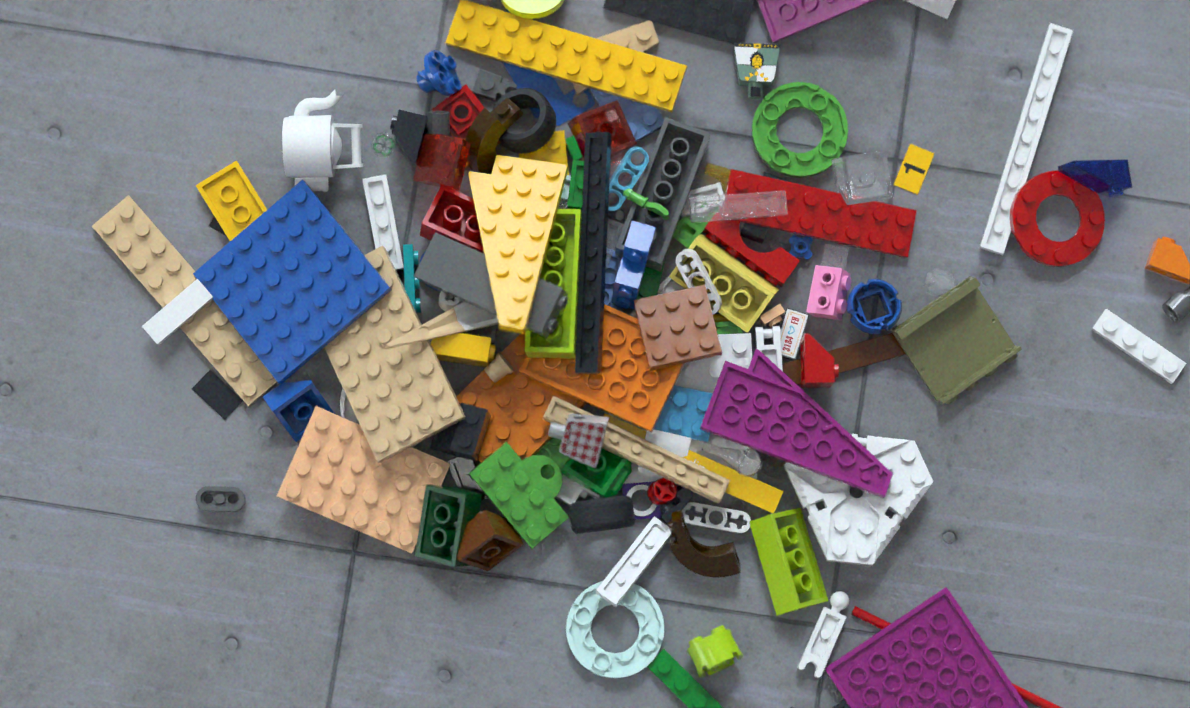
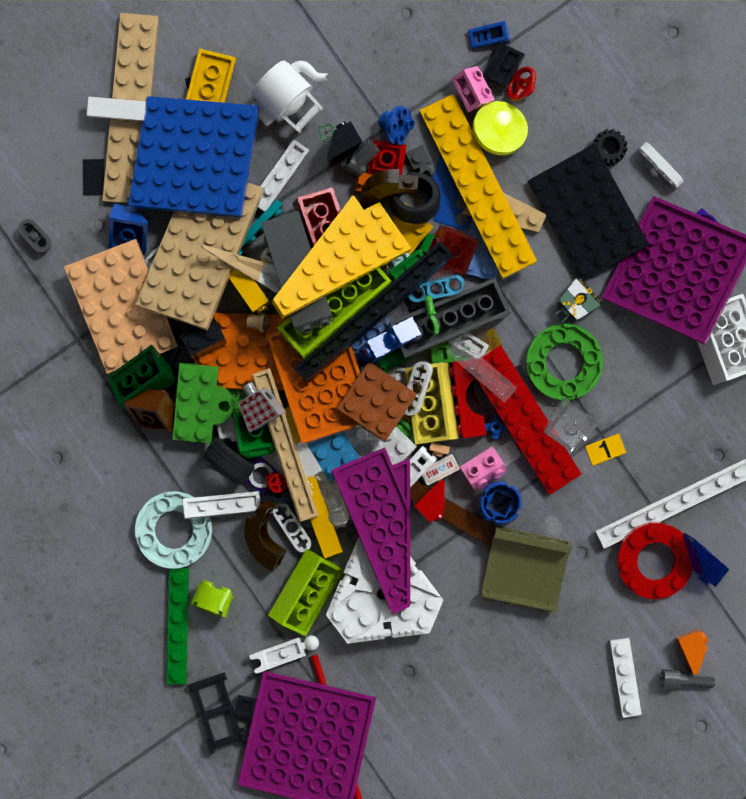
camera: 55 degrees right, 5 degrees up
clear red slope [413,134,471,191] -> none

